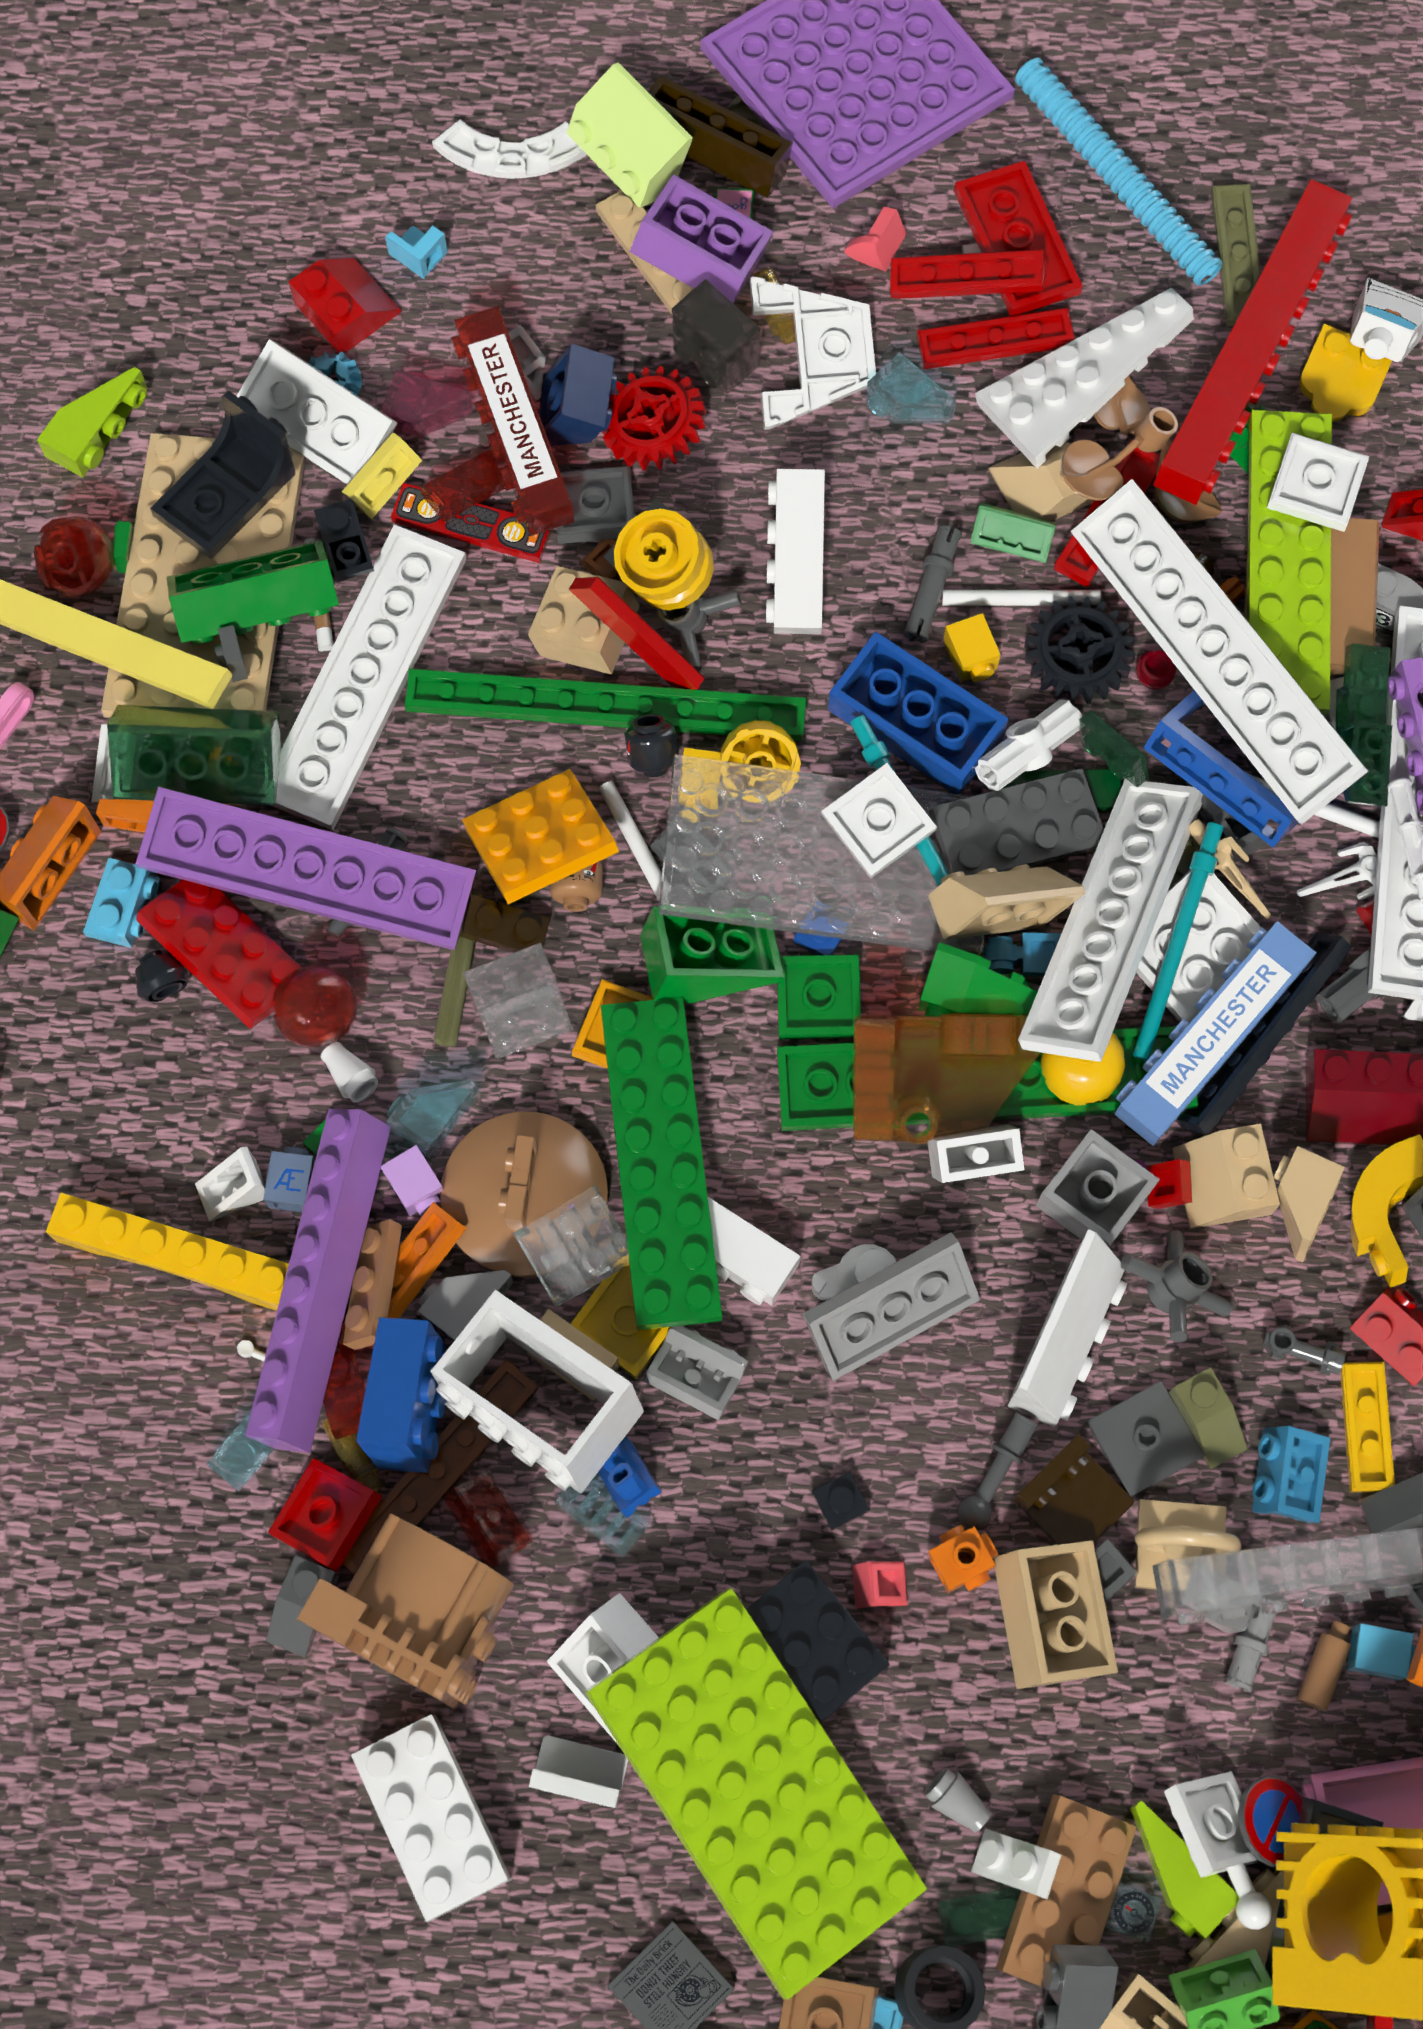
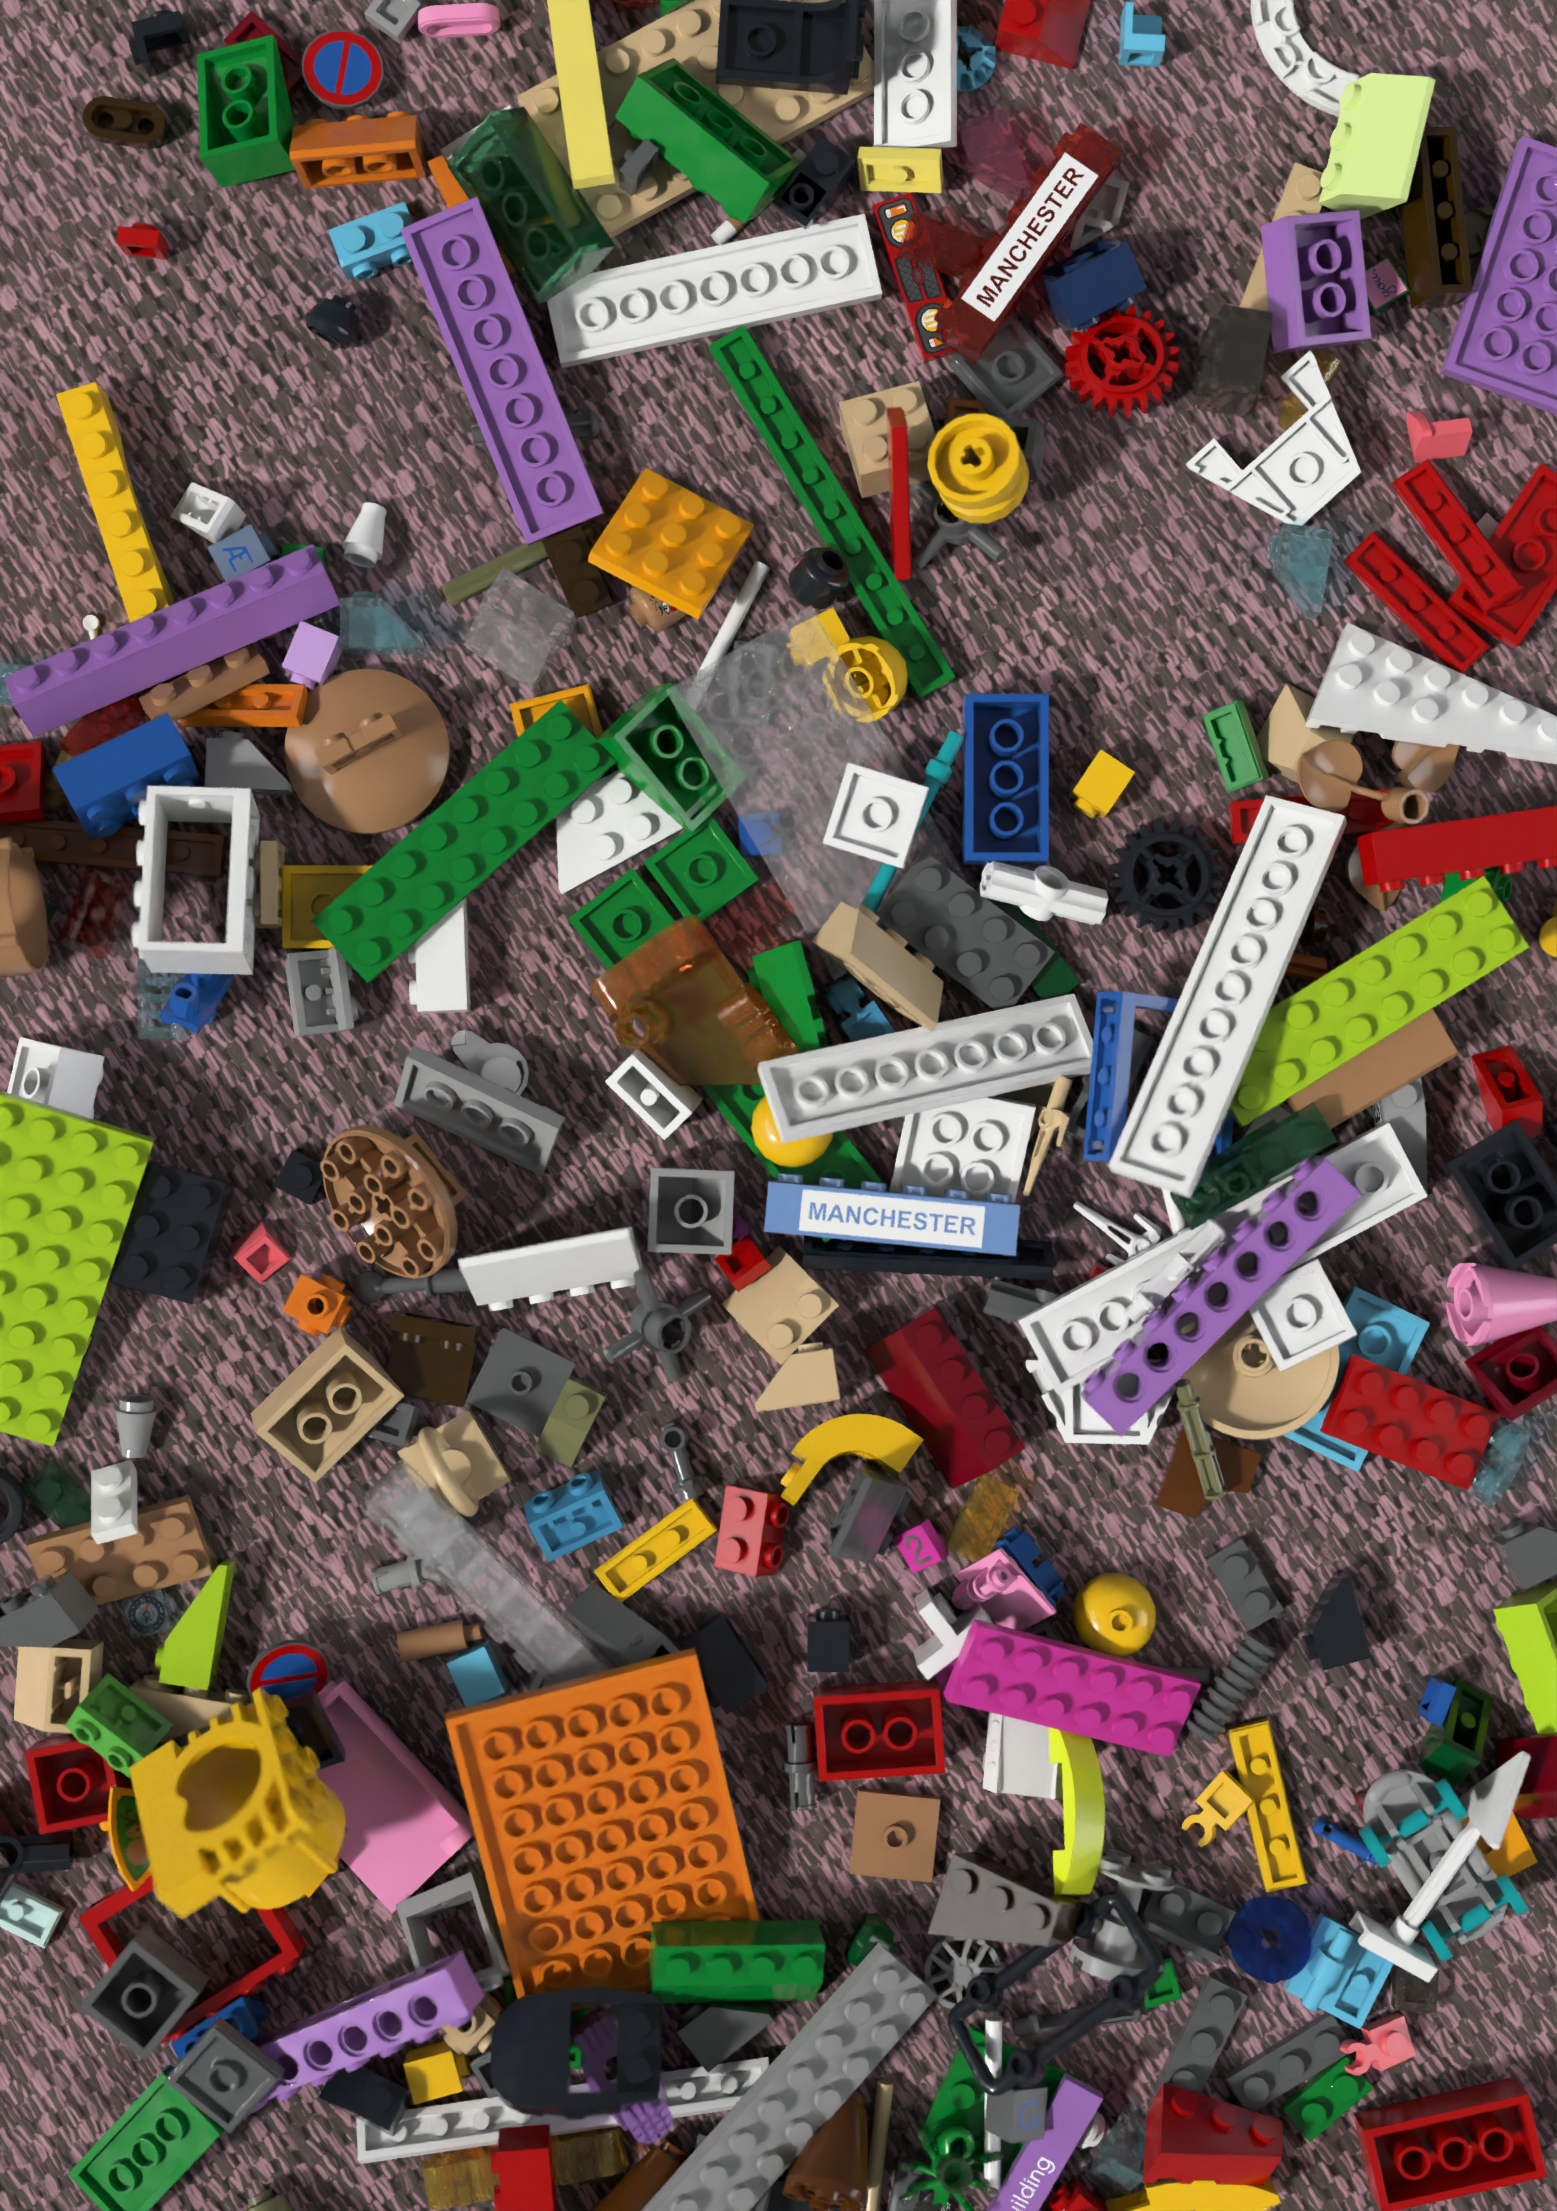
camera: 55 degrees right, 15 degrees up
red plate [136,880,311,1029] -> none
clear red cylinder [273,965,358,1048] -> none
clear slope [513,1185,629,1307] -> none
white wedge [766,469,825,634] -> none
dark grey pin [903,525,962,643] -> none
white bar [942,590,1101,606] -> none
clear green plate [1079,710,1149,788] -> none
teal bar [1132,822,1224,1061] -> none
dark red plate [1135,650,1176,690] -> none
white plate [1164,1771,1273,1930] -> none
white tile [1267,433,1370,532] -> none
none -> medium nougat bracket [320,1125,468,1279]
none -> white wing [556,770,684,895]

